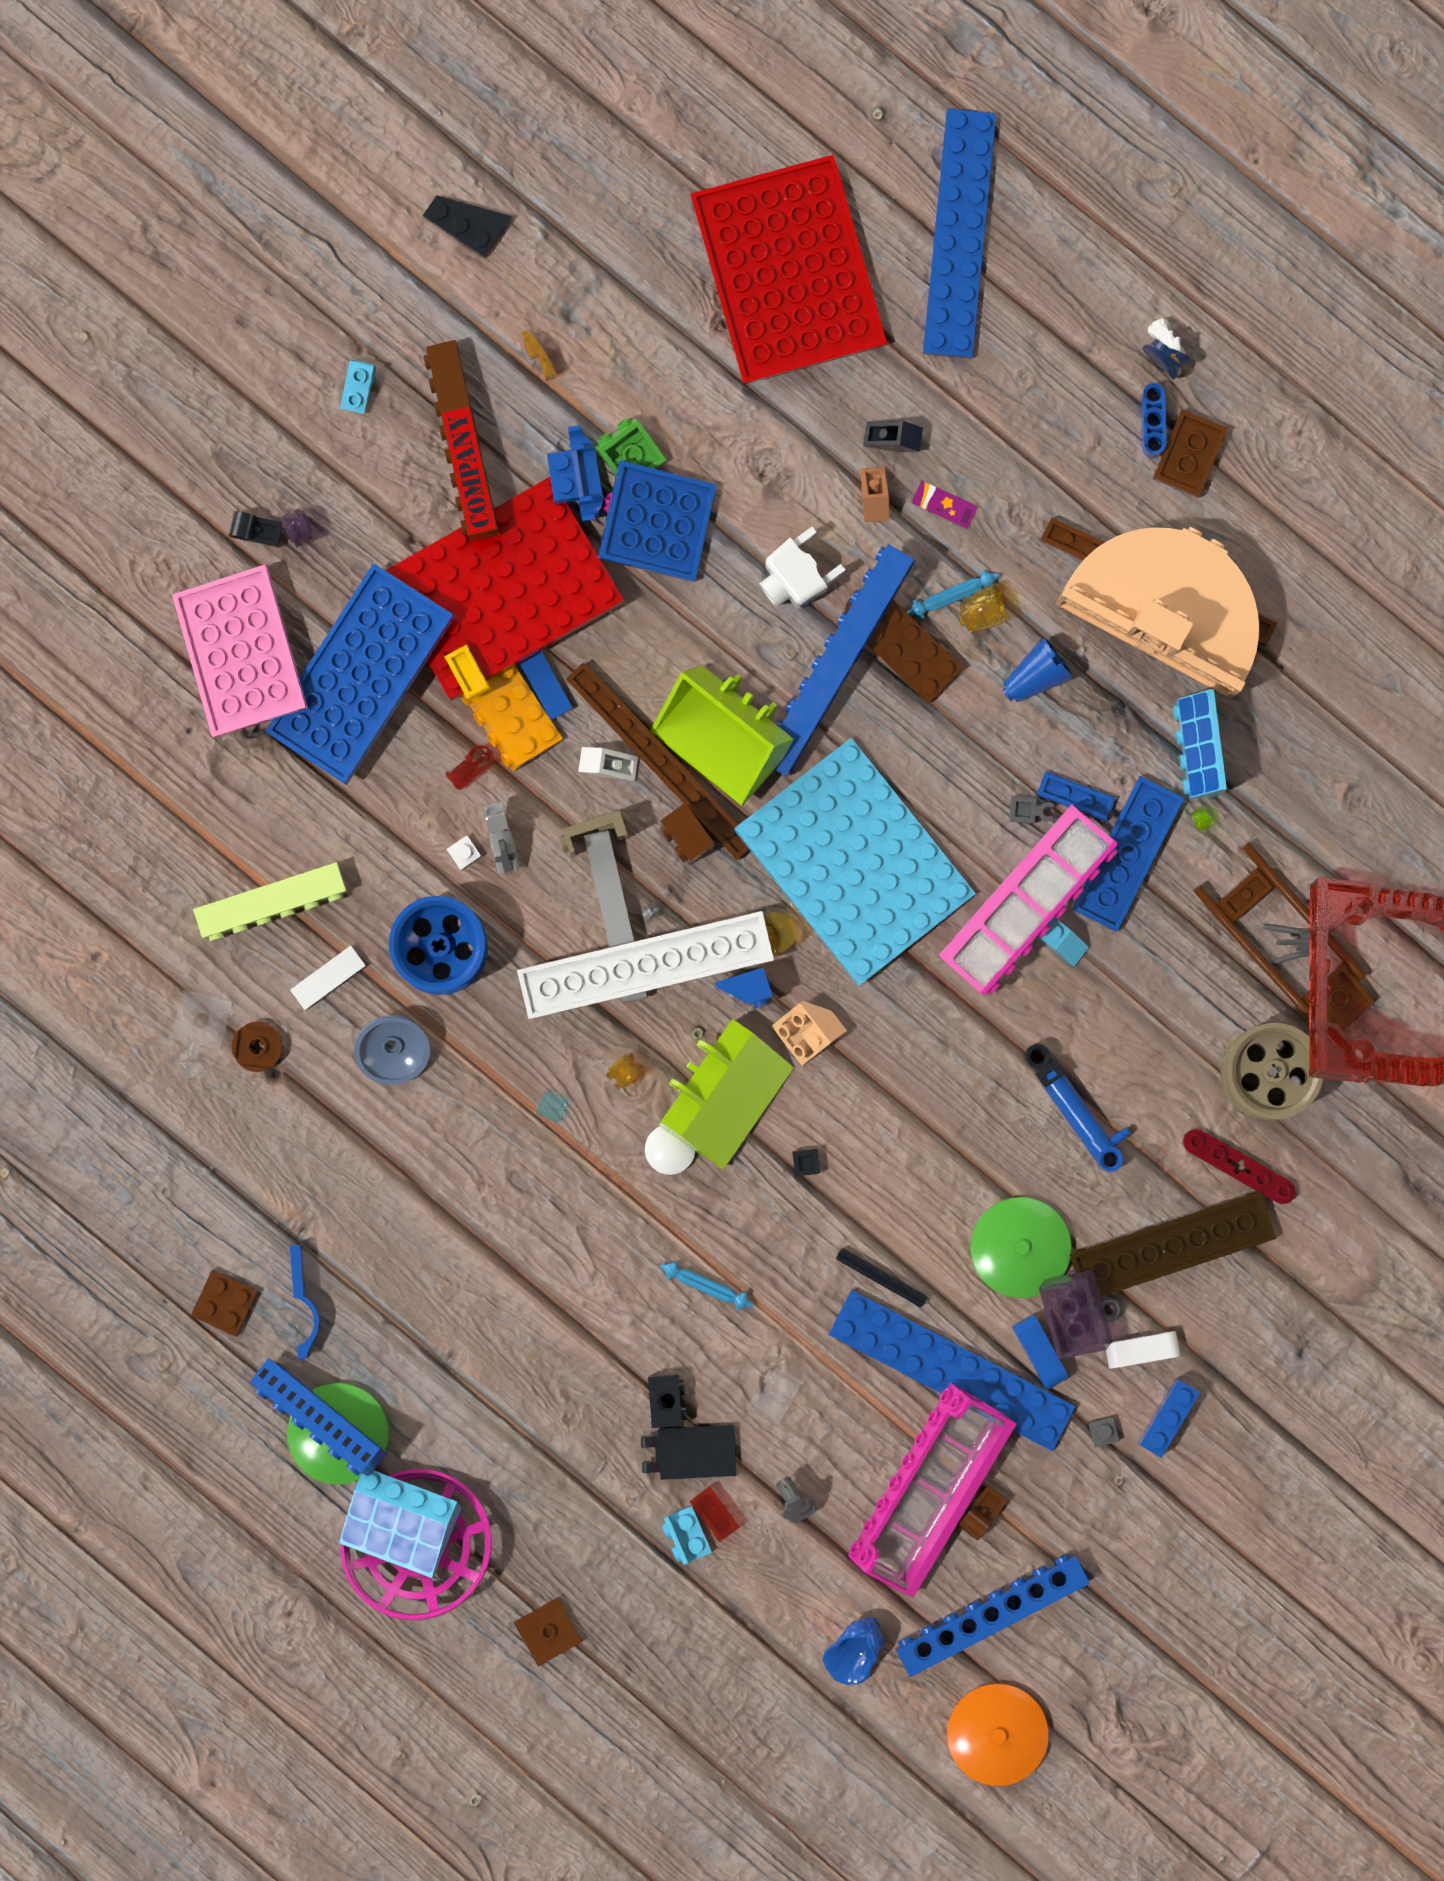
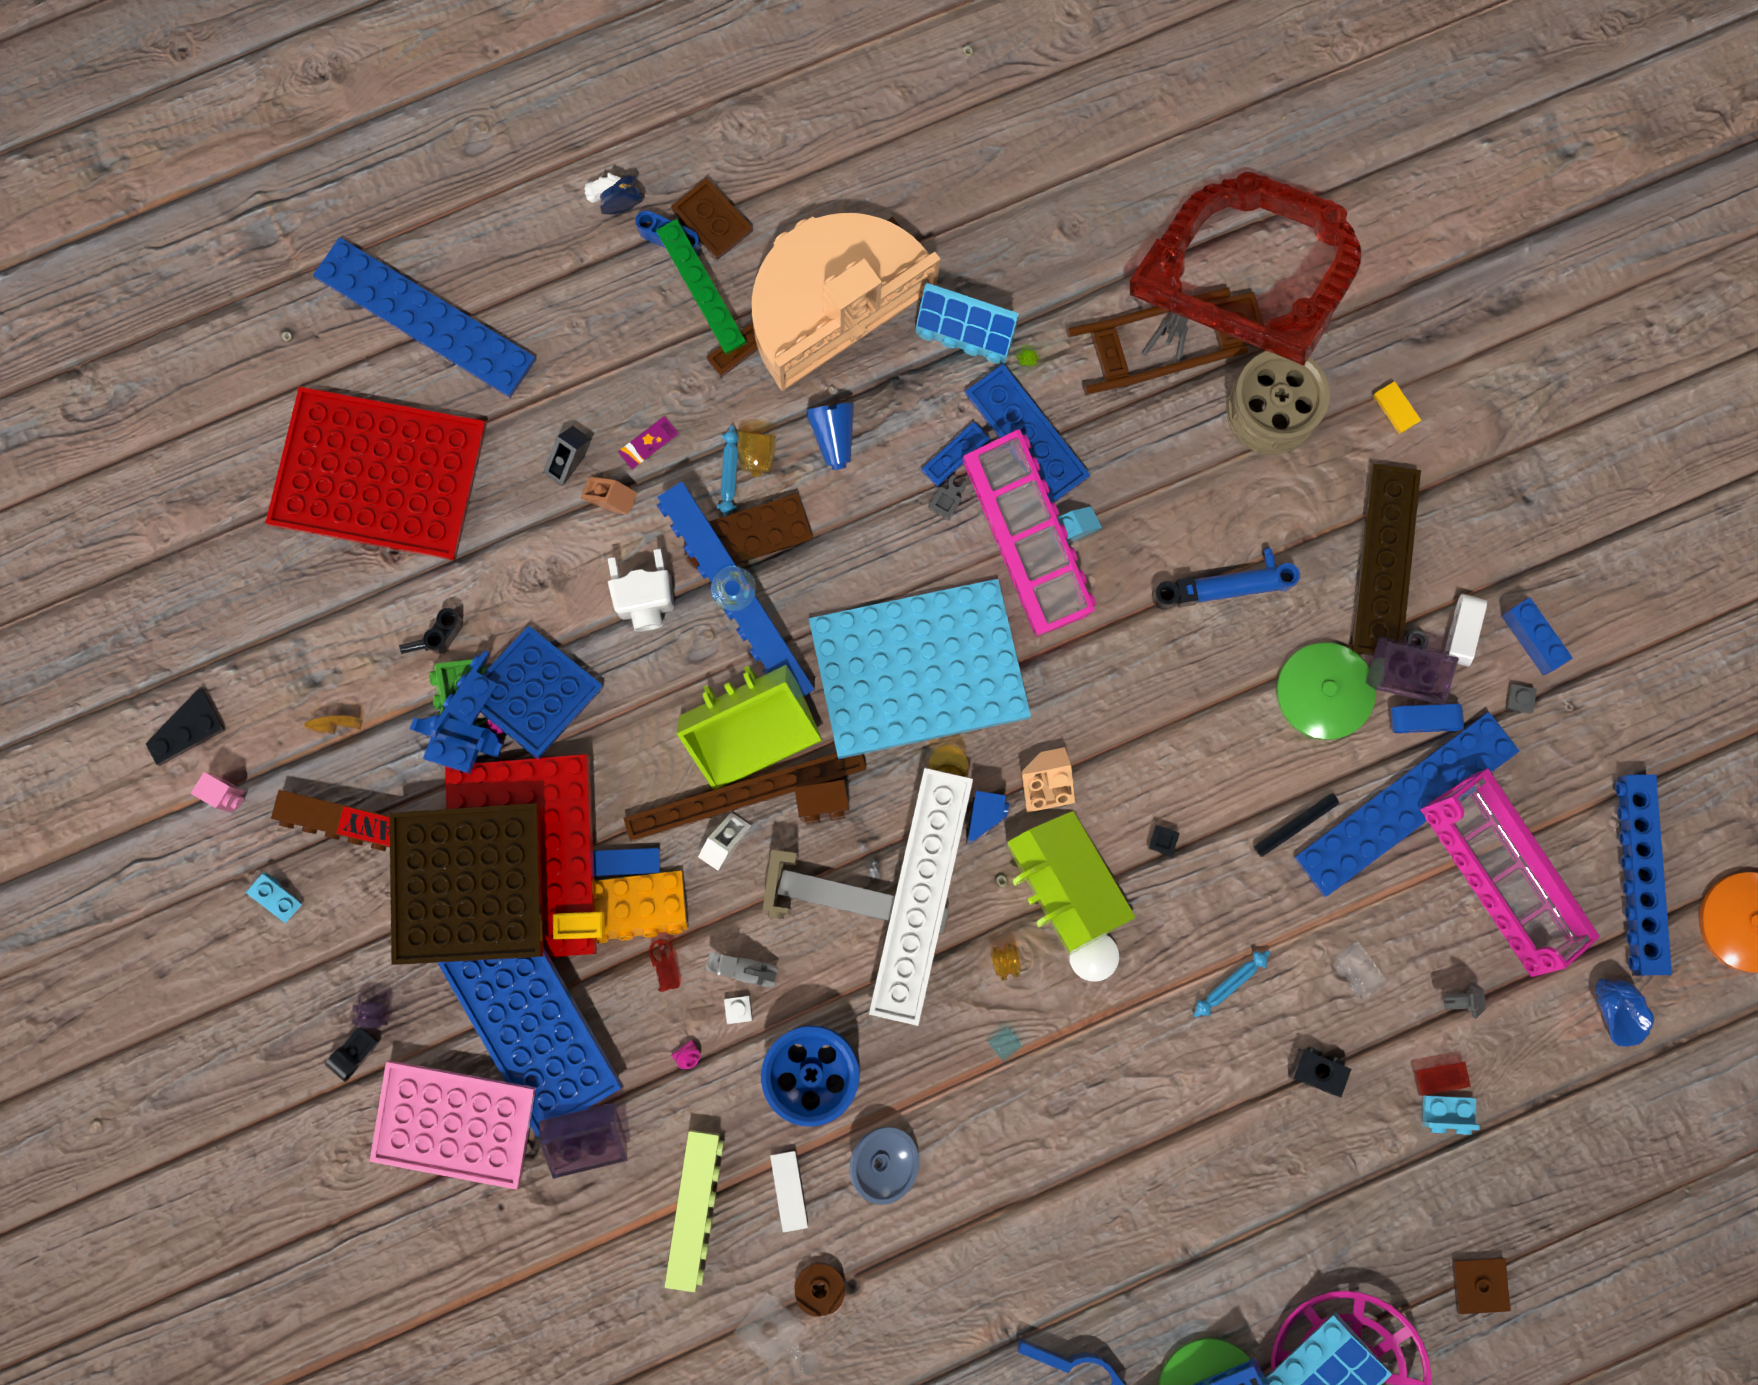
camera: 60 degrees left, 5 degrees down
black tile [641,1425,736,1480] -> none
reddish brown plate [957,1485,1008,1540] -> none
dark red piece [1182,1129,1296,1204] -> none
none -> bright pink brick [191,772,246,813]
none -> dark brown plate [389,803,543,965]
none -> black beam [399,608,463,654]
none -> blue bracket [429,650,497,738]
none -> clear purple brick [539,1103,628,1179]
none -> green plate [656,219,747,355]
none -> dark pink plate [671,1040,701,1069]
none -> clear light blue piece [711,566,756,611]
none -> yellow tile [1373,381,1421,435]

